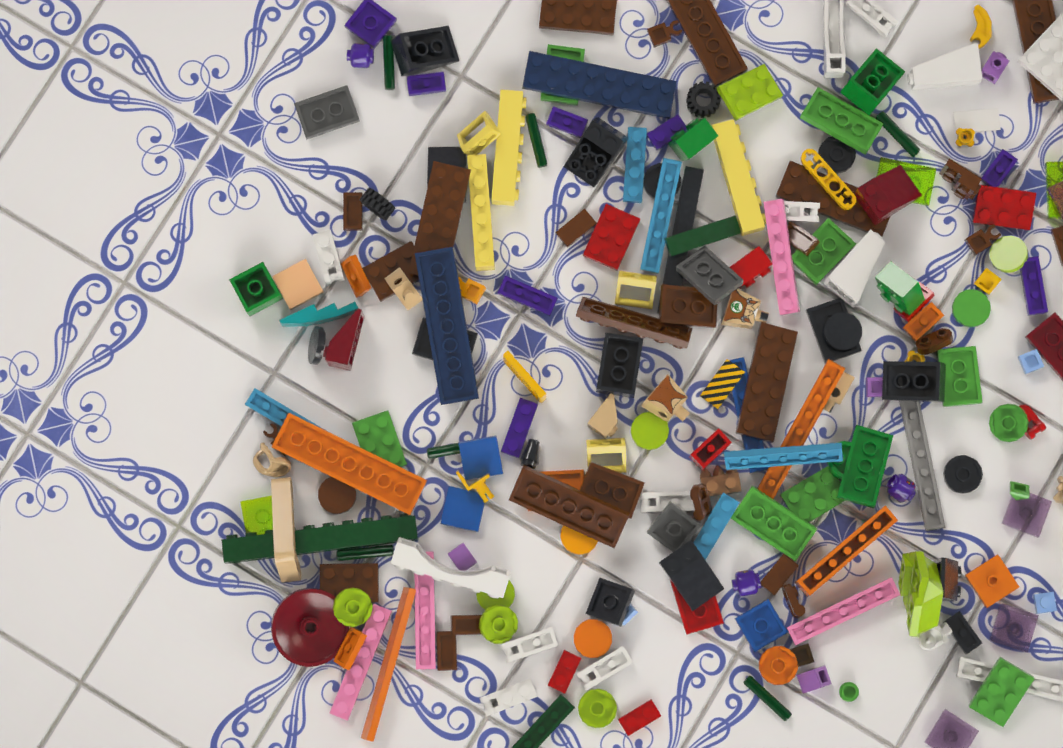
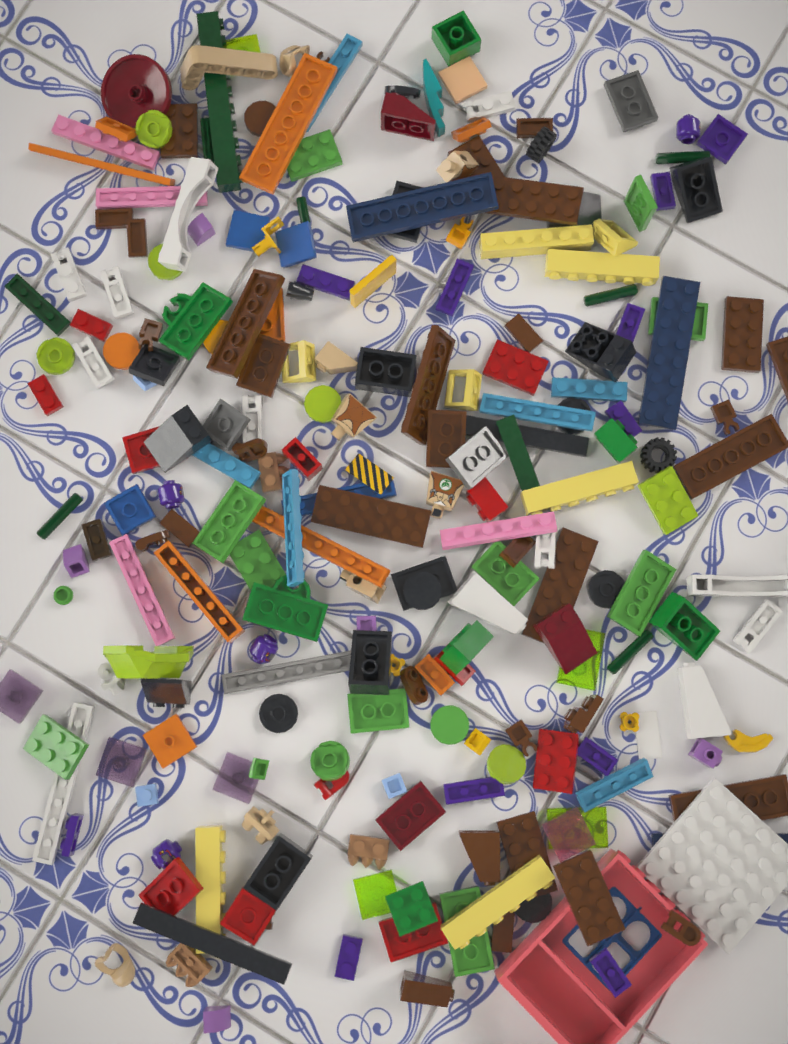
camera: 85 degrees right, 0 degrees up
lime tile [479,605,518,644] -> none
orange tile [759,646,798,685] -> none
yellow beam [800,149,856,210] -> none
black plate [943,611,982,655] -> none
none -> reddish brown plate [138,318,163,352]
none -> green plate [158,282,233,361]
none -> dark azure plate [575,758,653,812]
none -> bright green tile [624,174,658,232]

